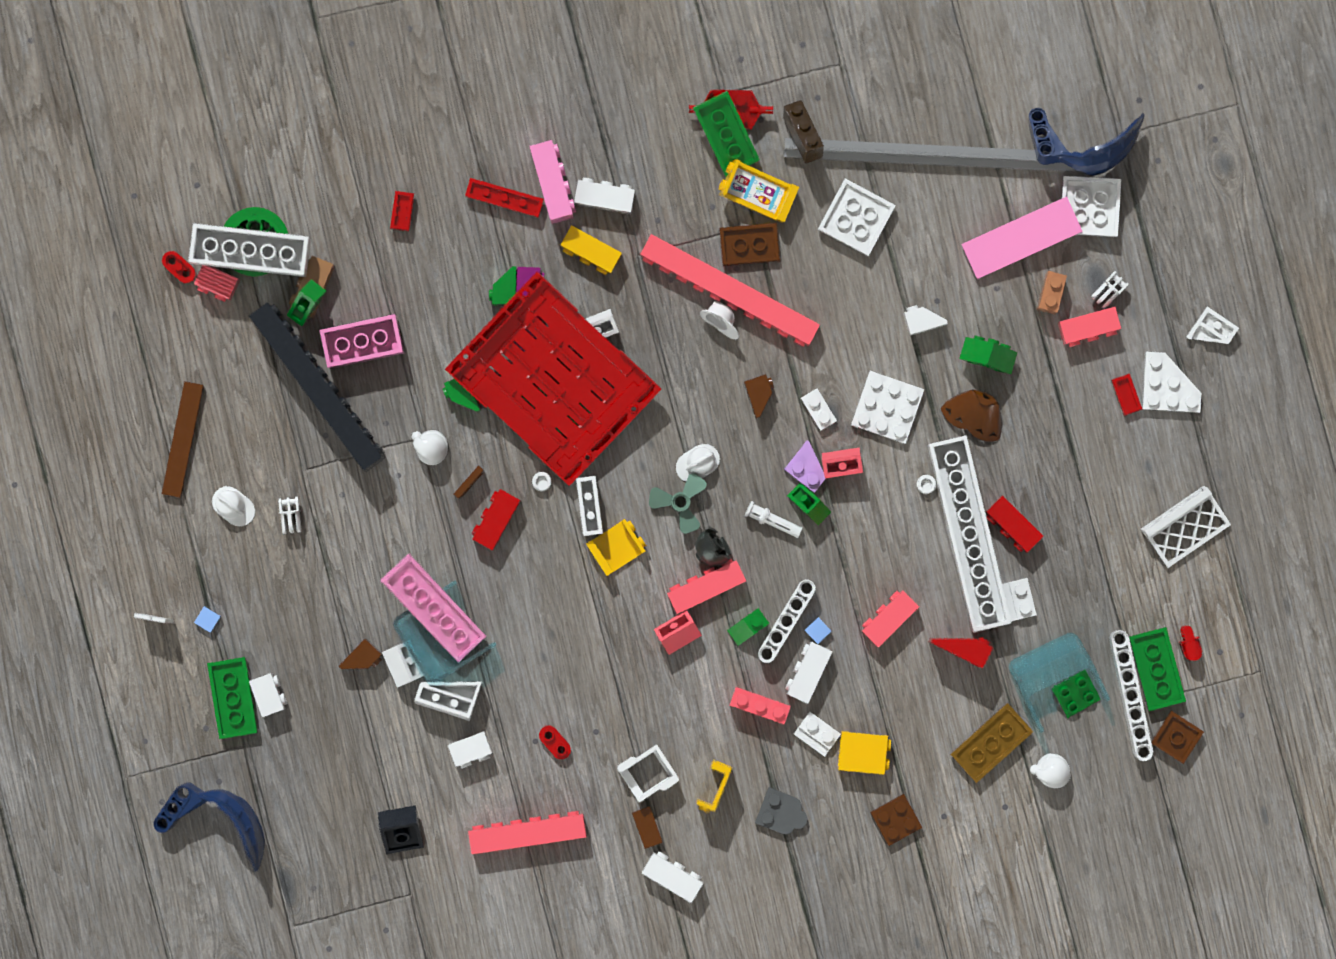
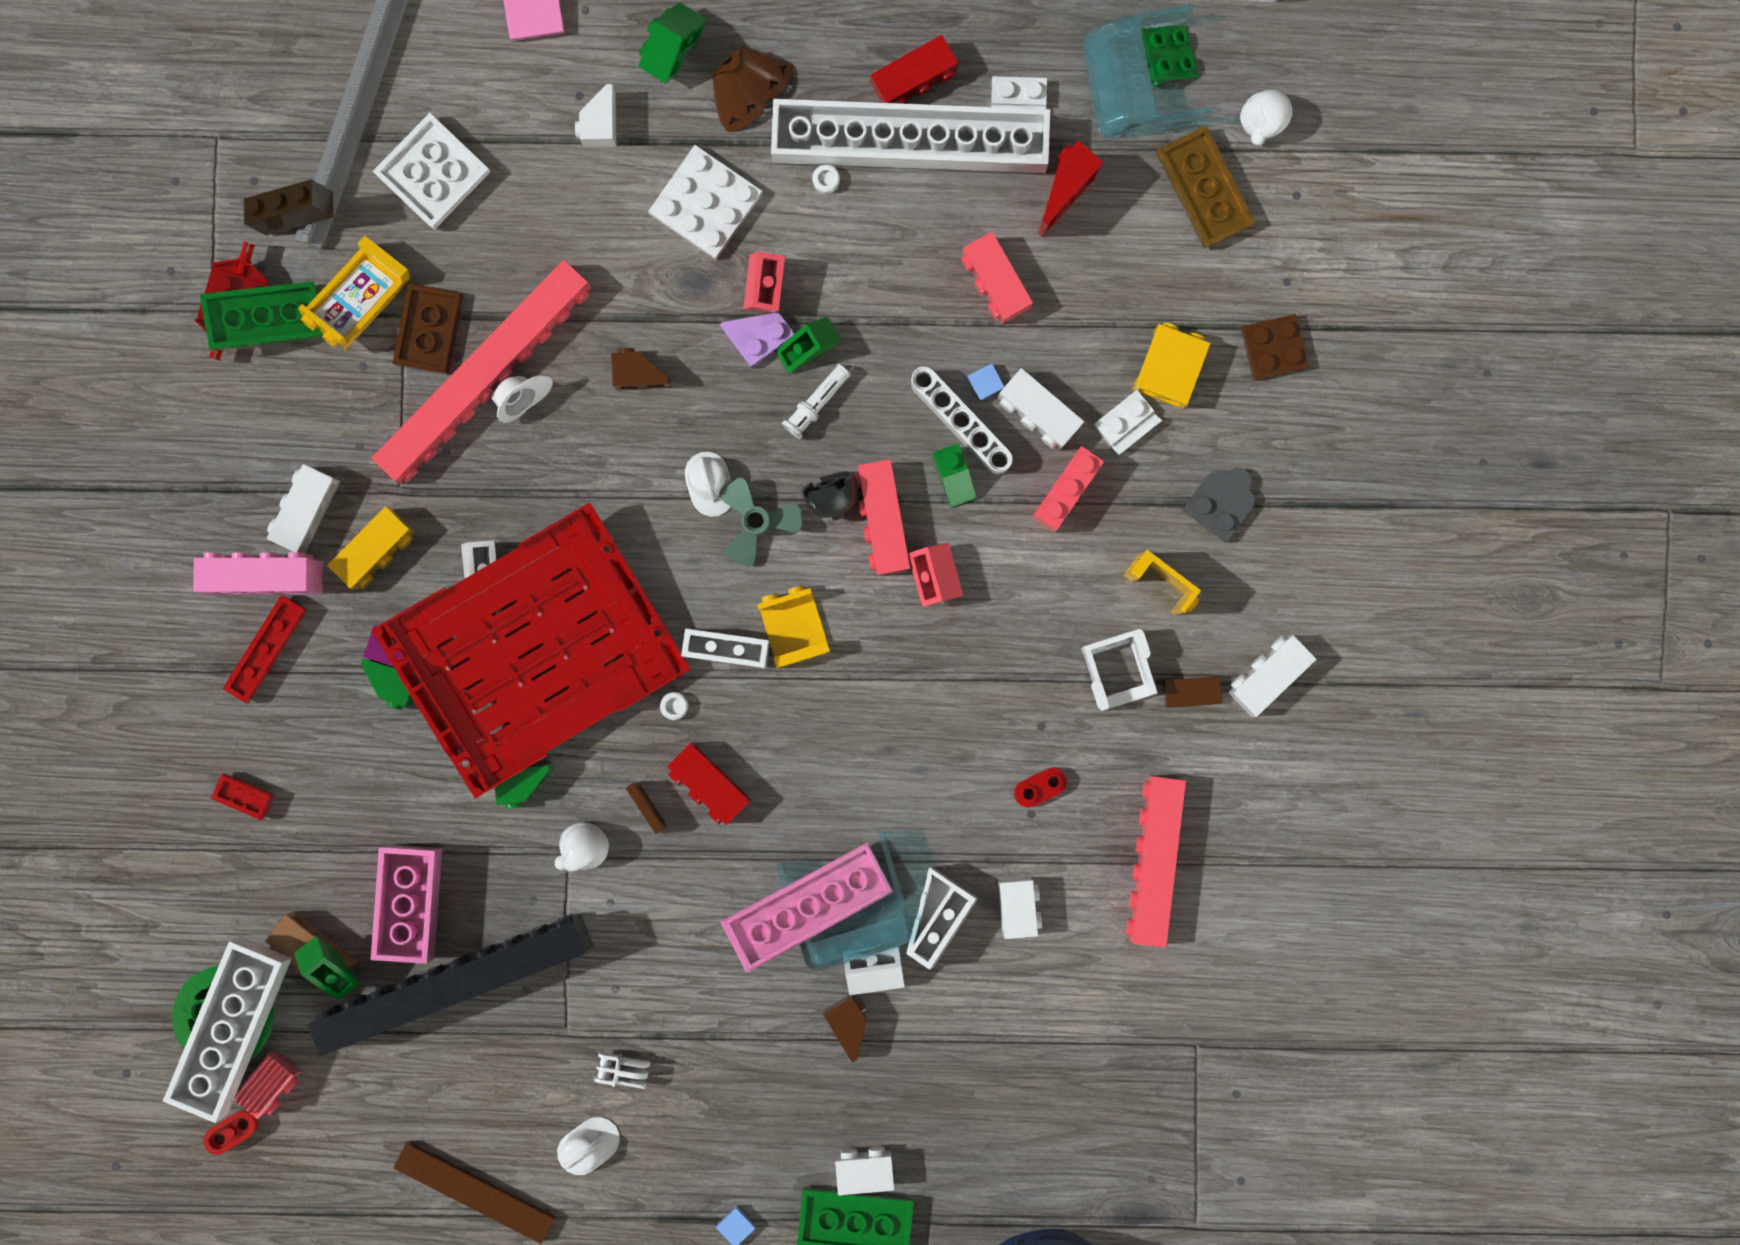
camera: 75 degrees left, 0 degrees up
black slope [378,805,424,854] -> none
white plate [801,388,837,431] -> none

